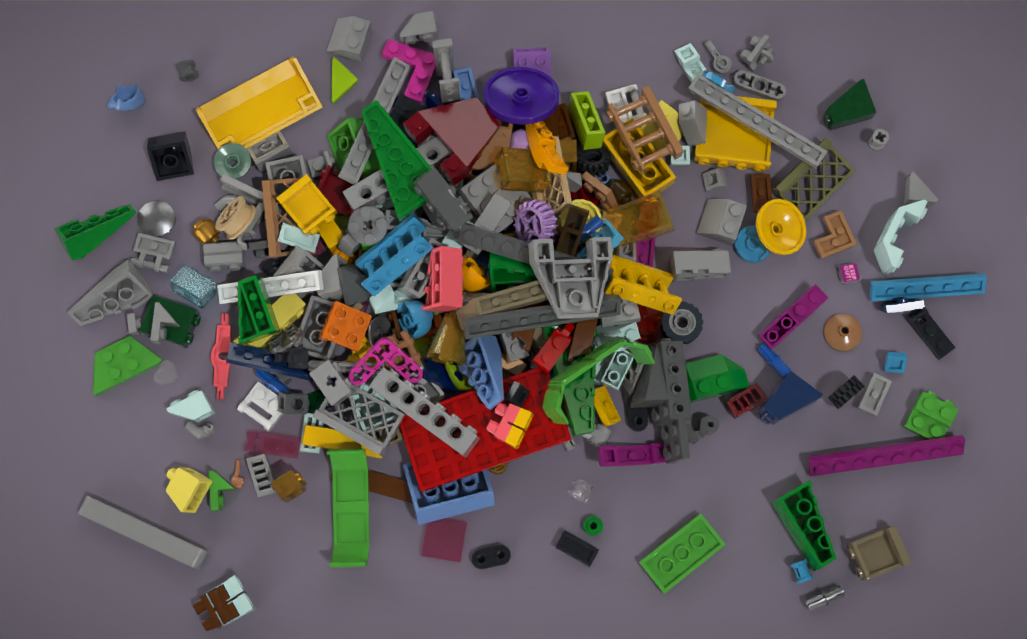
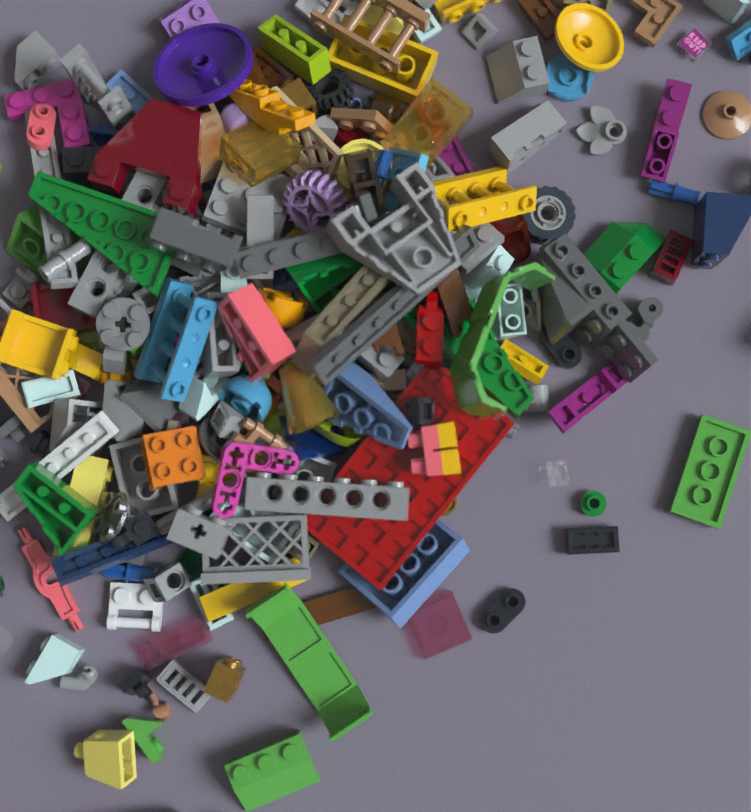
camera: 30 degrees left, 5 degrees up
none -> coral plate [26,104,56,151]
none -> light grey pin [38,238,92,282]
none -> black tile [118,667,153,700]
none -> light grey slope [209,401,245,439]
none -> bright green slope [224,730,321,812]
none -> dark grey tile [346,189,378,222]
none -> light grey plate [576,106,627,155]

